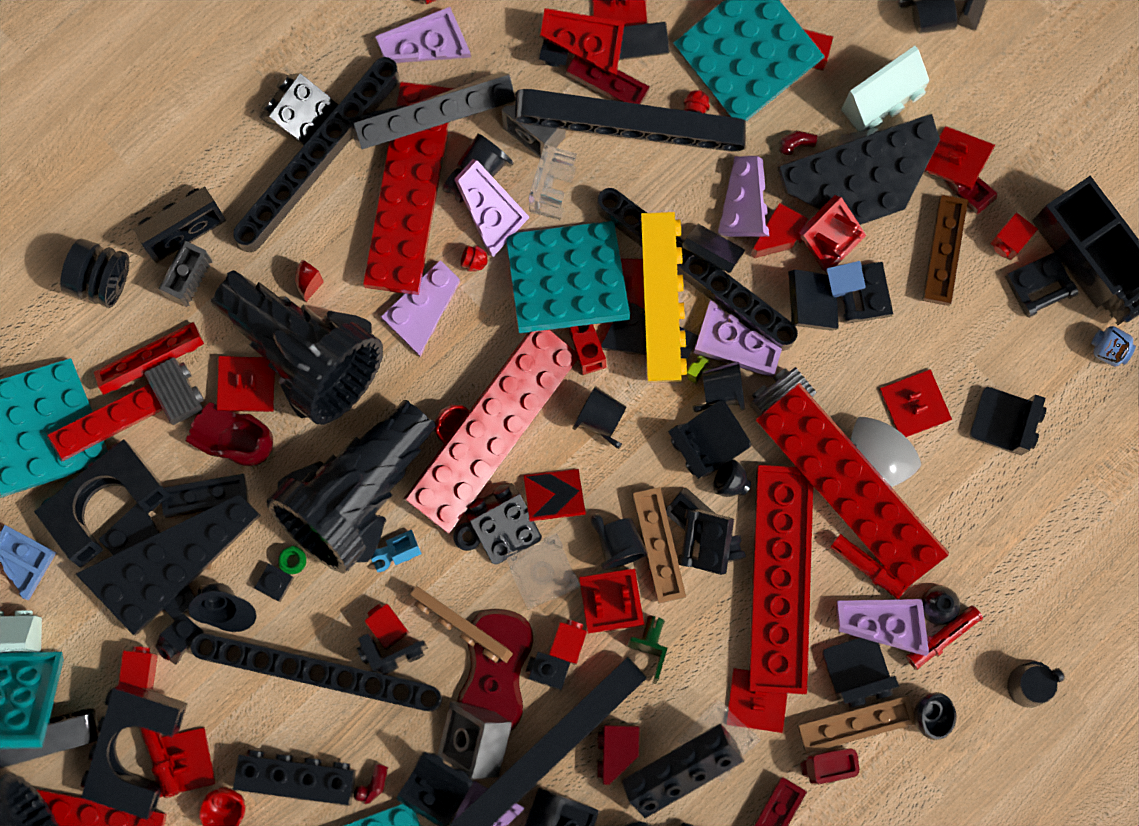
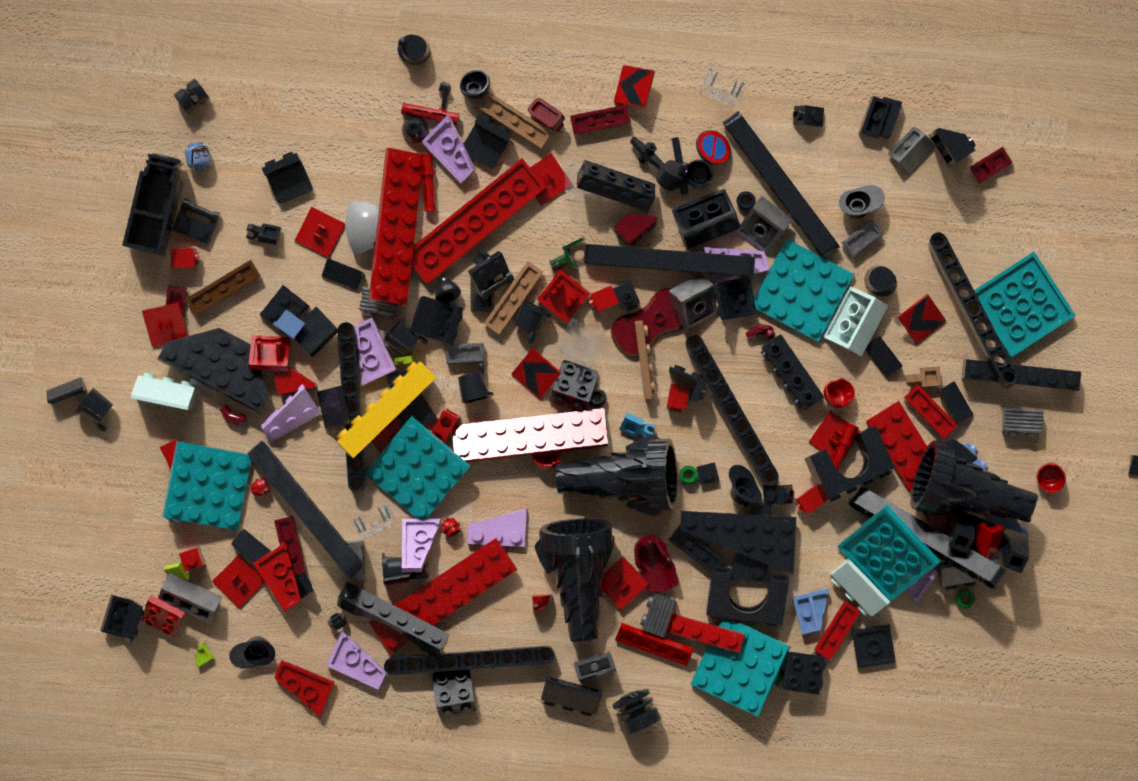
camera: 125 degrees left, 10 degrees up
none -> black plate [246,223,281,245]
none -> black slope [321,258,364,290]
none -> black plate [328,613,347,630]
none -> black hand [438,82,451,110]
none -> flat silver plate [445,343,485,364]

